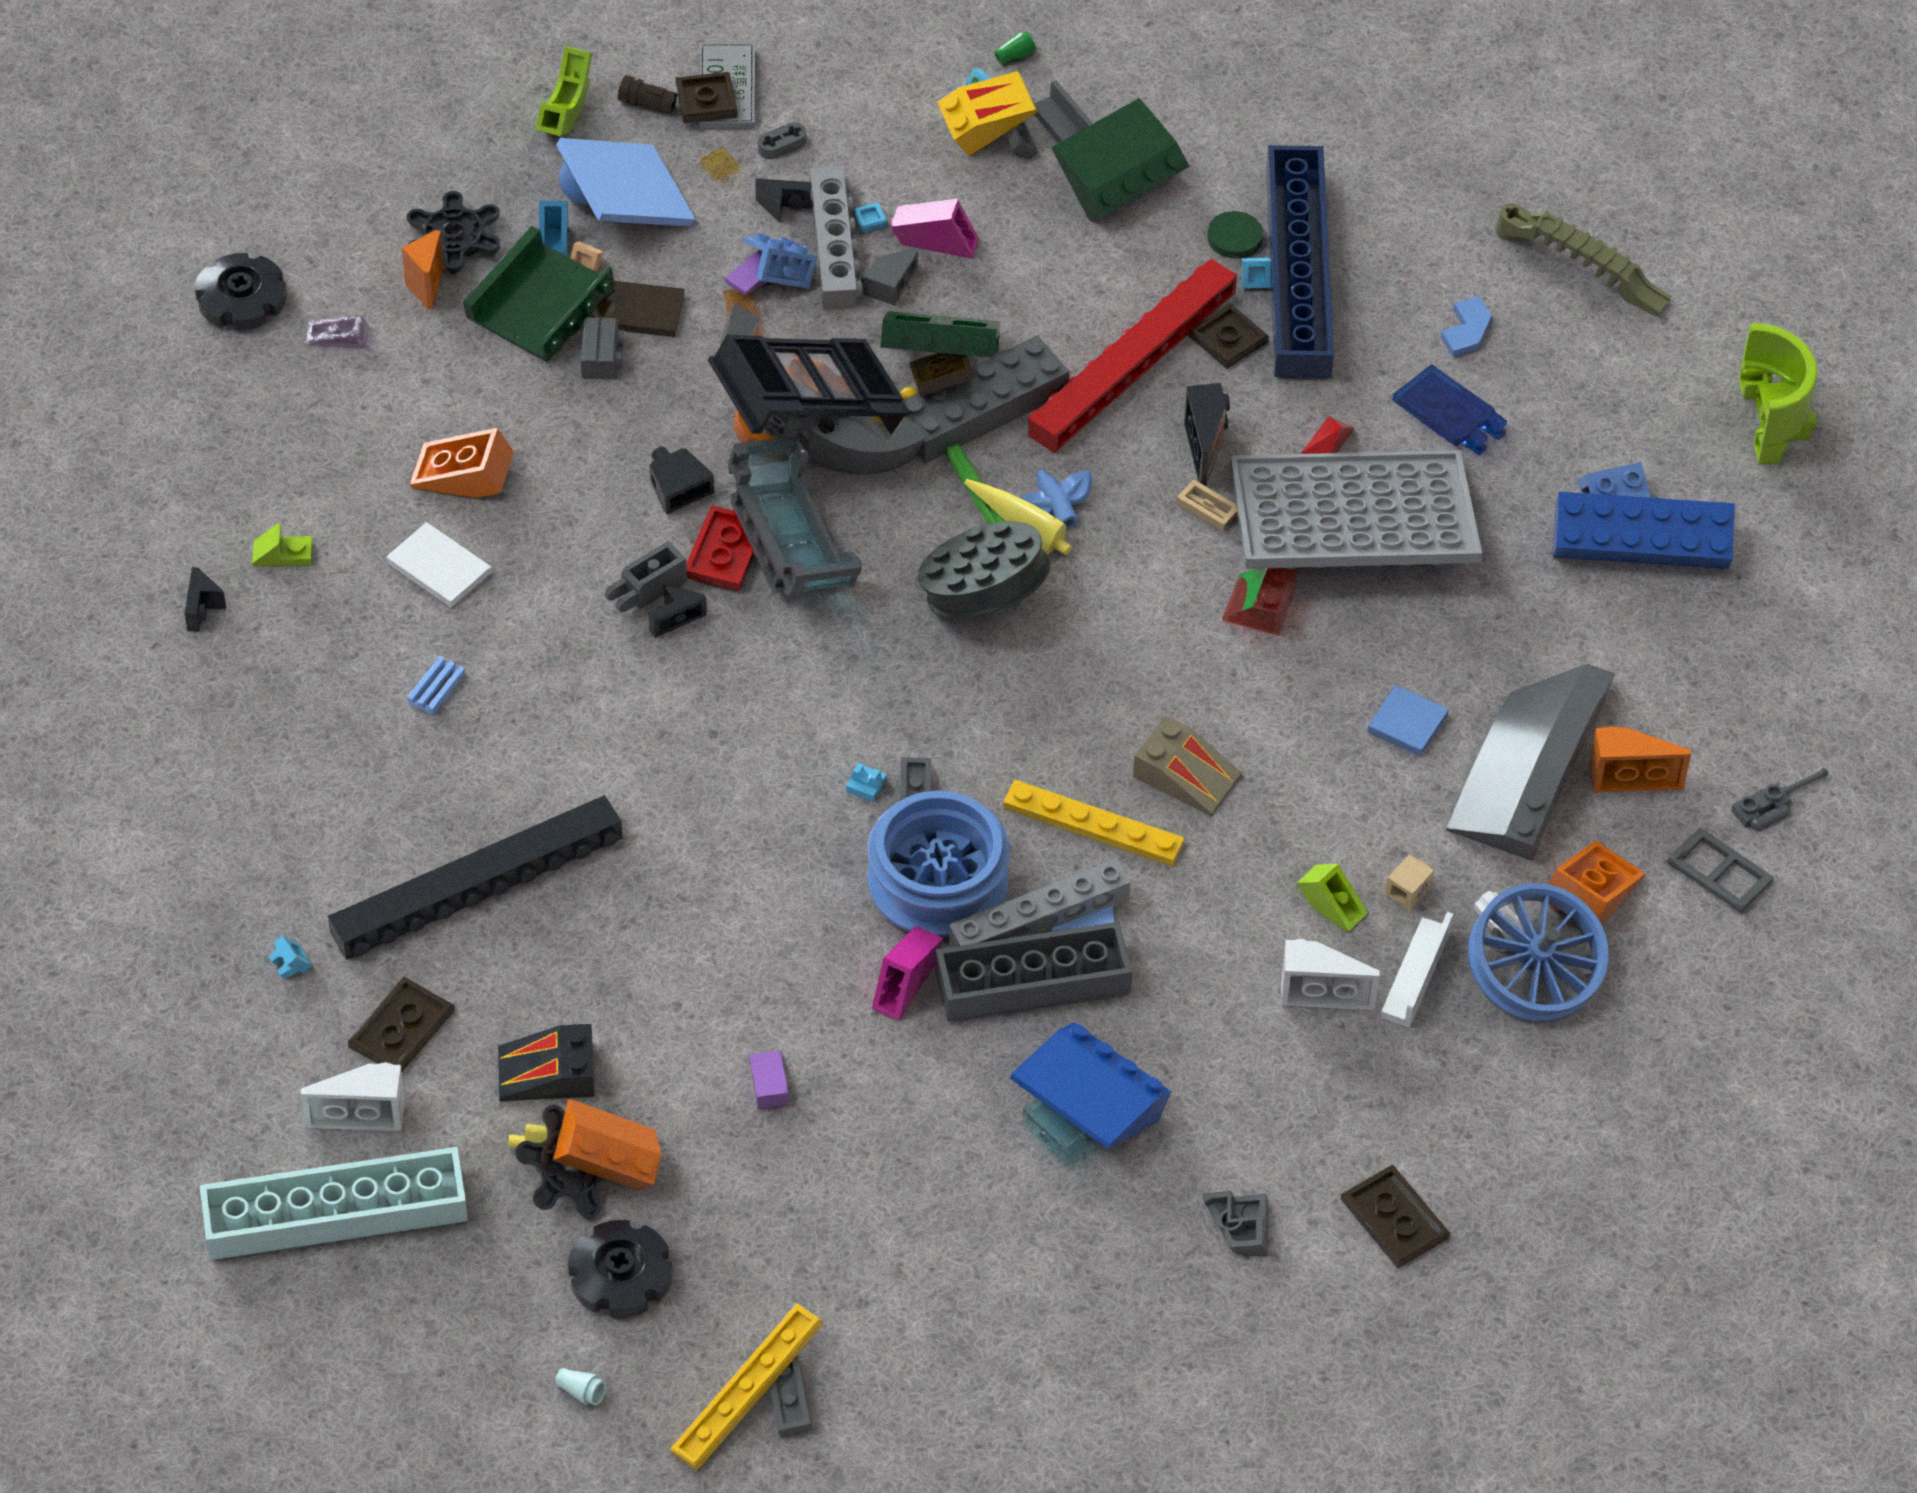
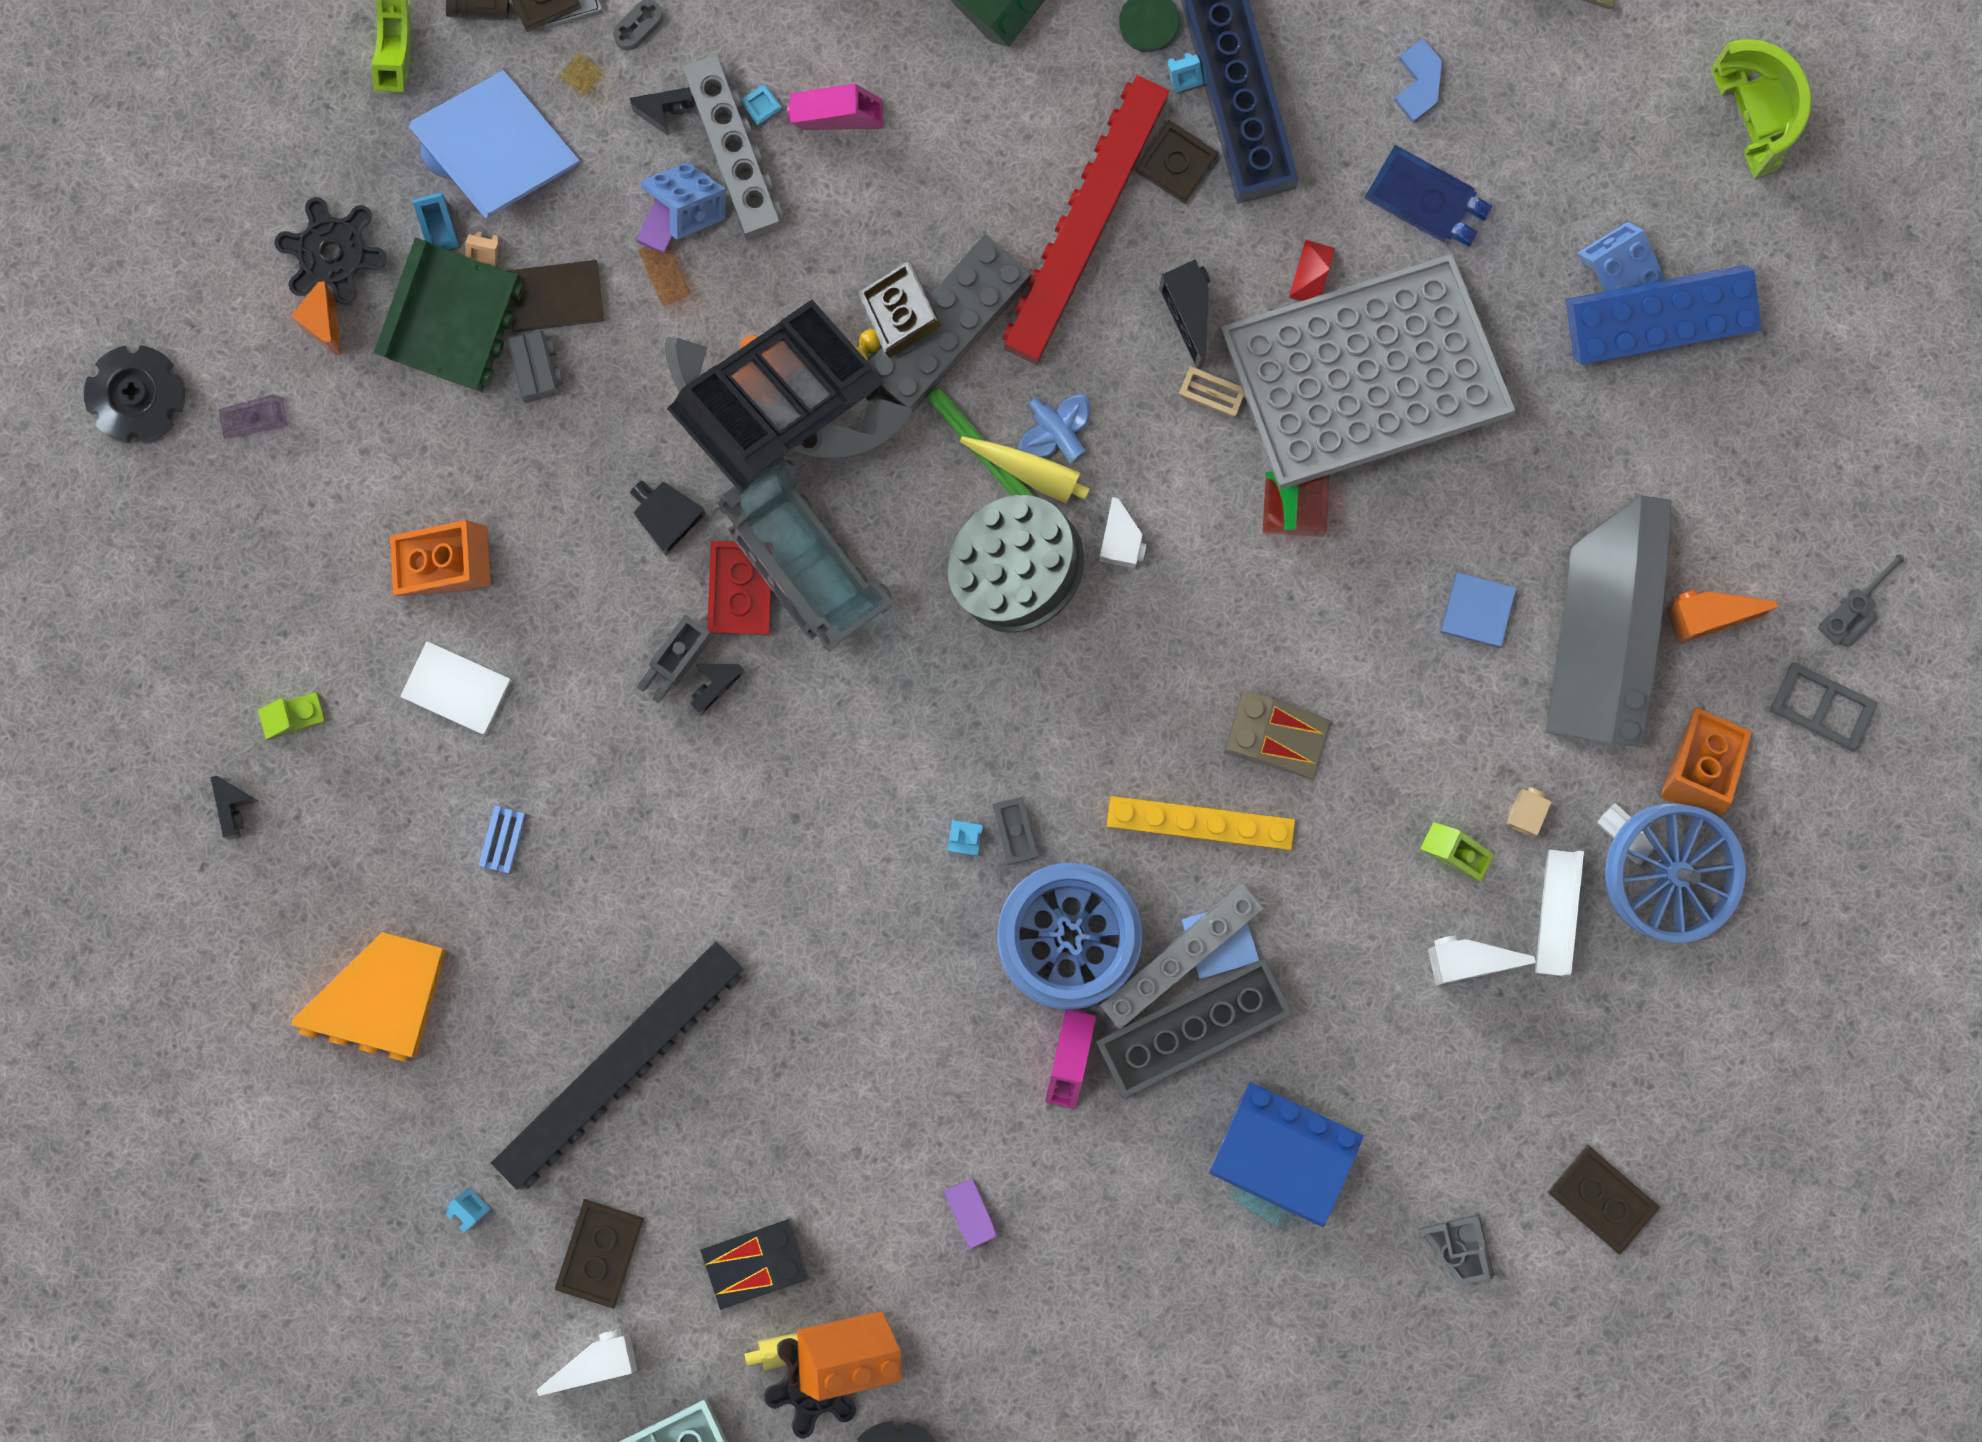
camera: 15 degrees left, 30 degrees up
dark grey slope [861,248,918,306] -> none
dark green window [880,311,1001,358] -> none
none -> light orange slope [291,932,447,1062]
none -> white slope [1099,497,1146,569]

